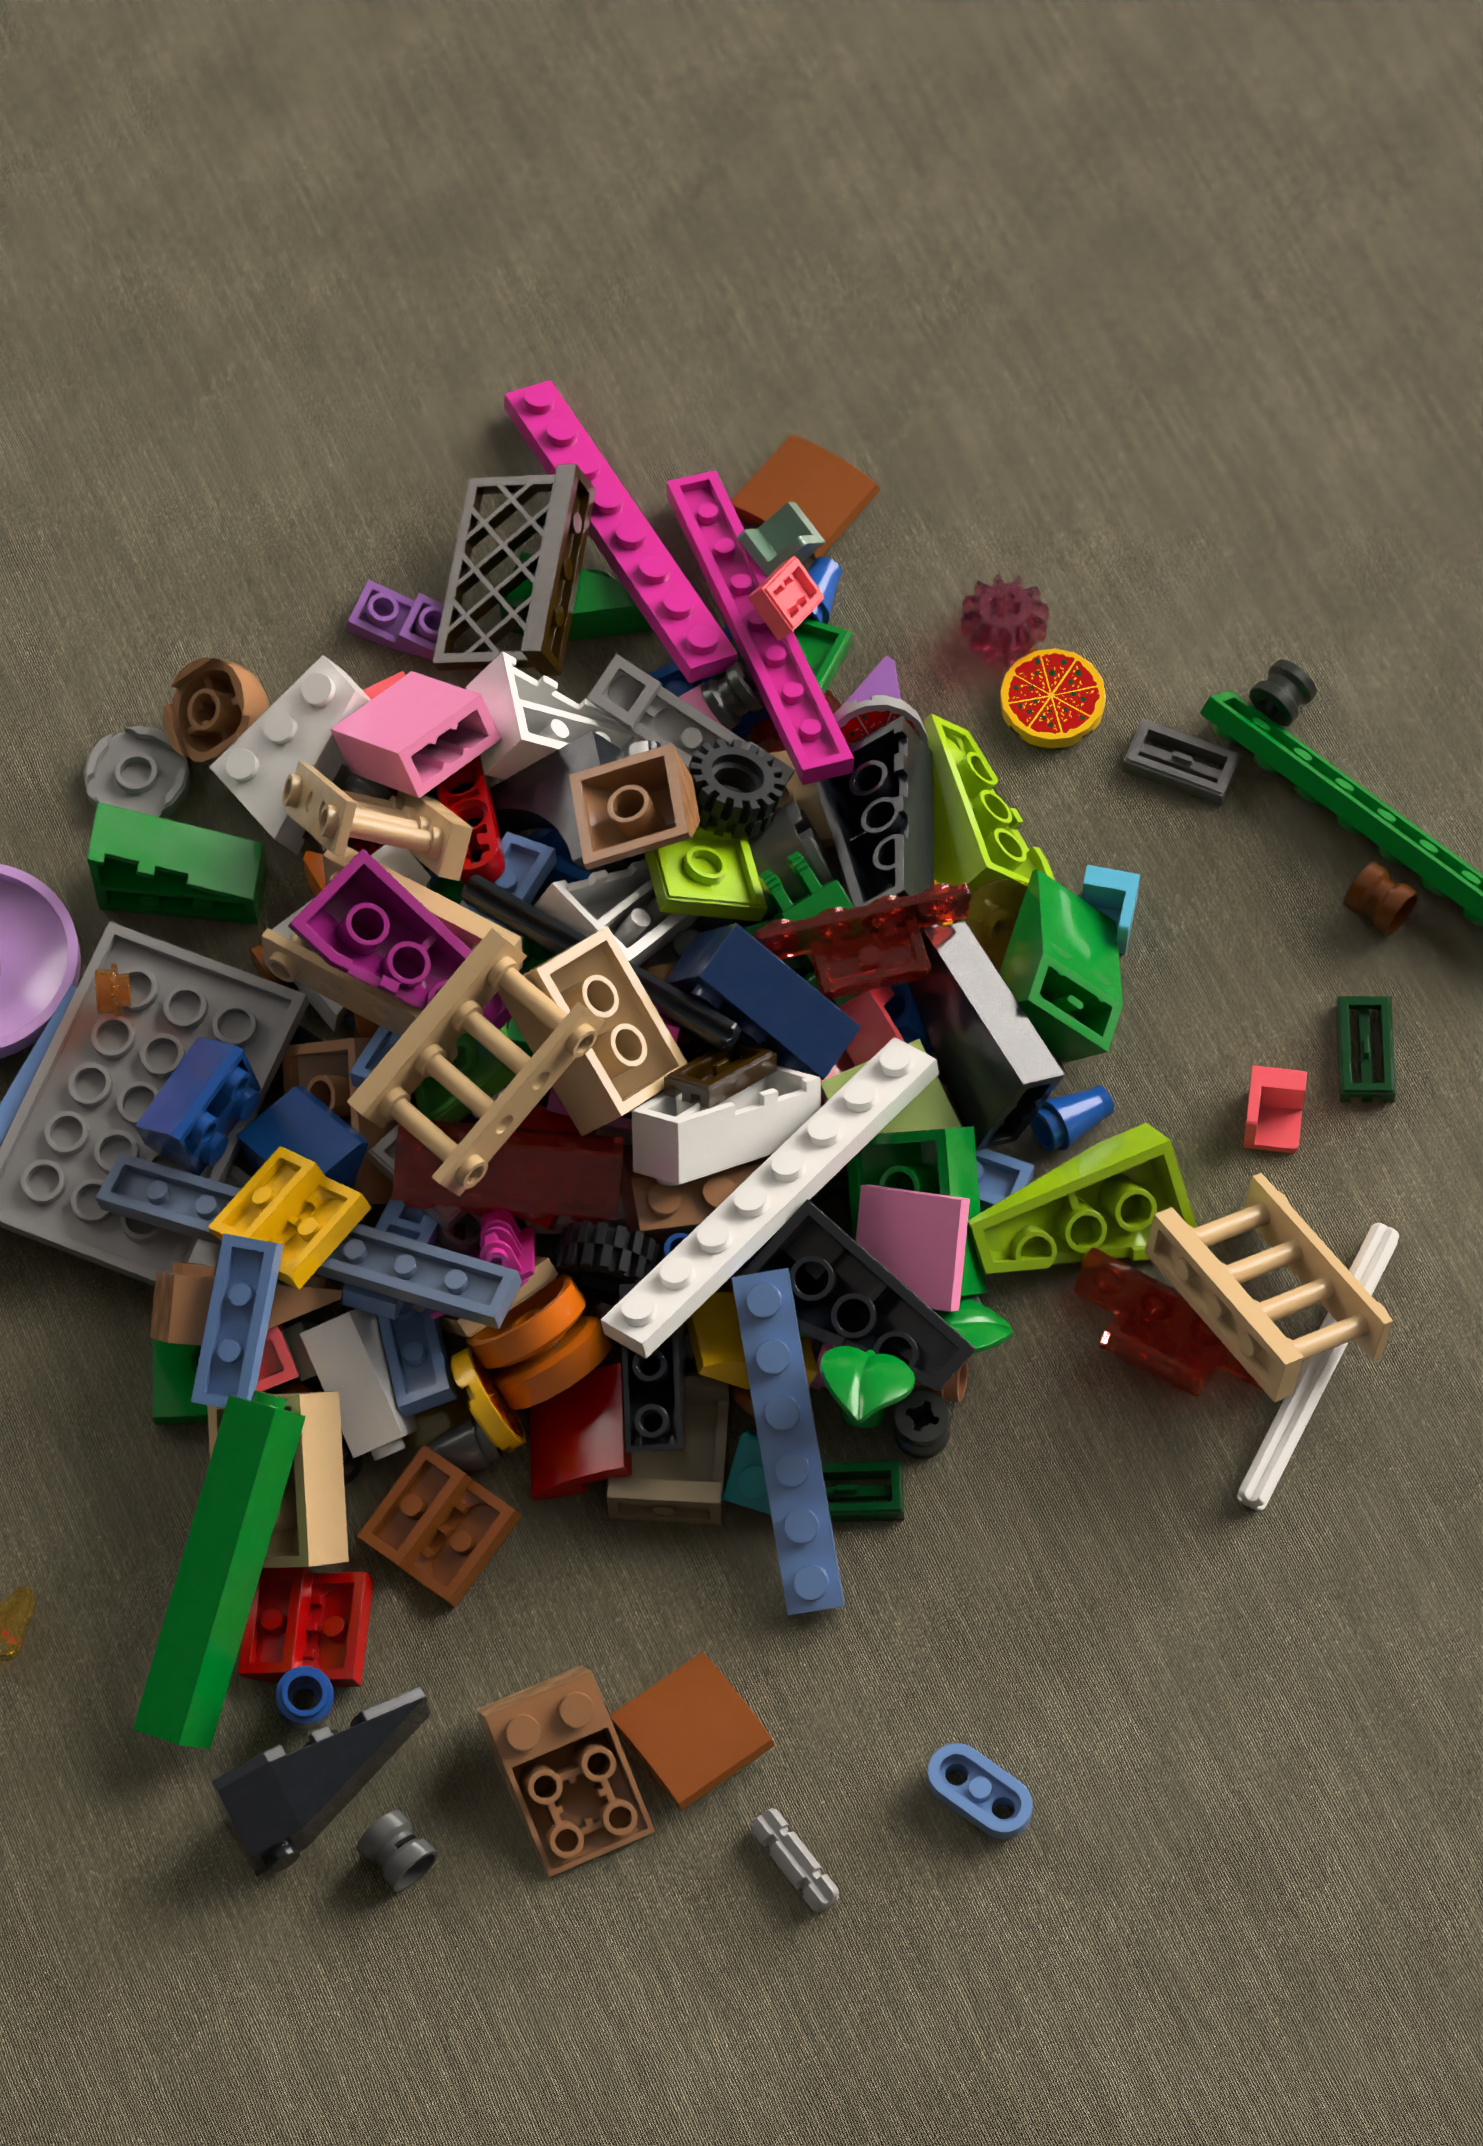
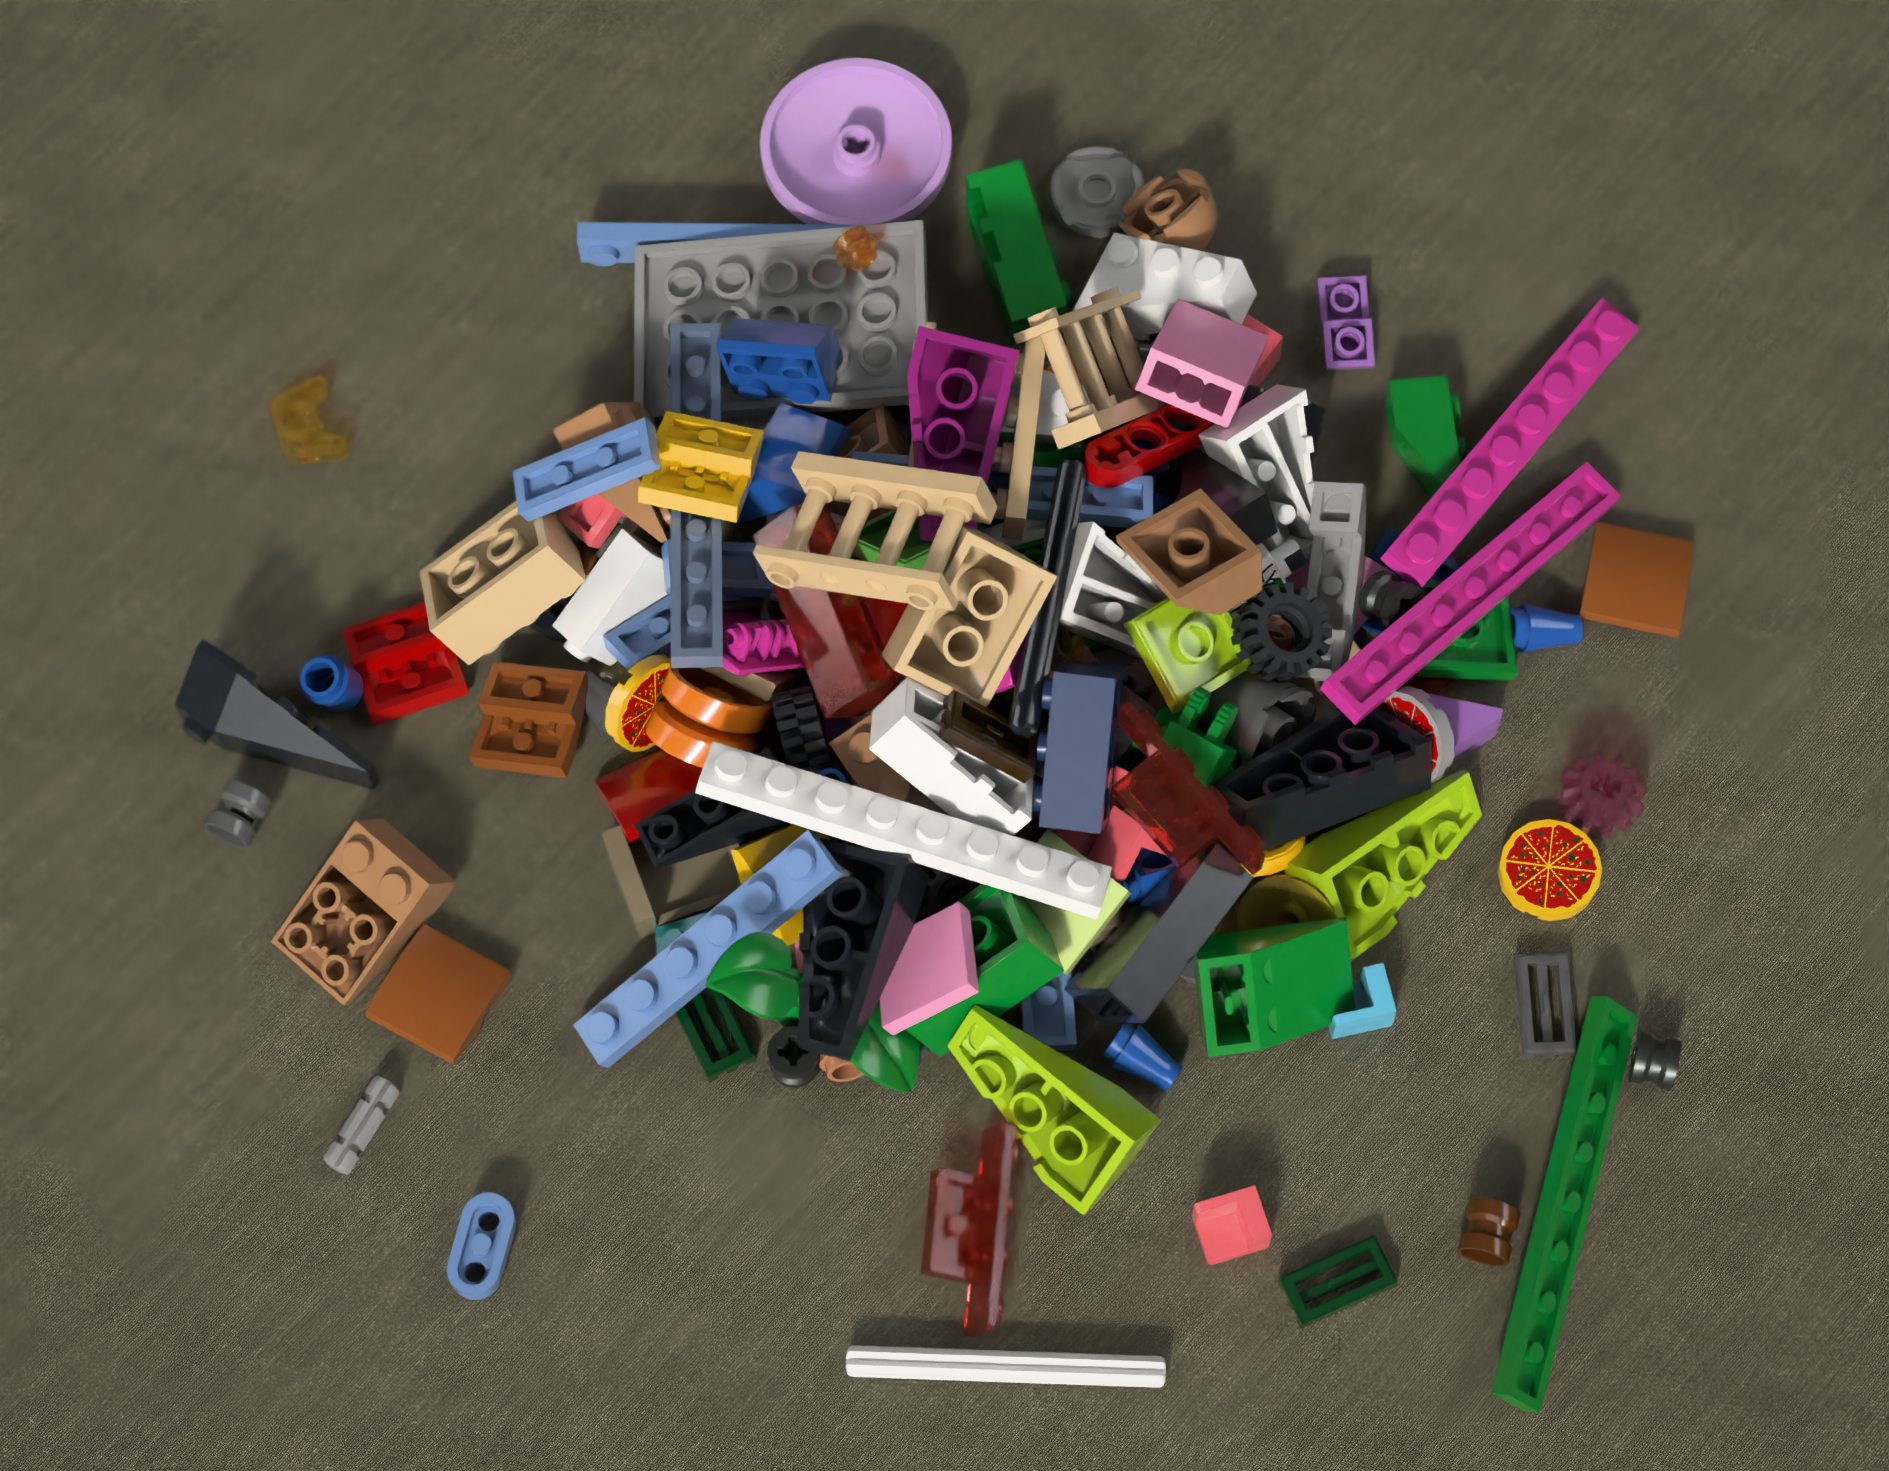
camera: 65 degrees right, 5 degrees up
green brick [132,1390,306,1750] -> none
dark brown fence [433,464,596,676] -> none
sand green panel [737,502,826,577] -> none
coral plate [748,556,824,641] -> none
tan fence [1144,1173,1393,1403] -> none

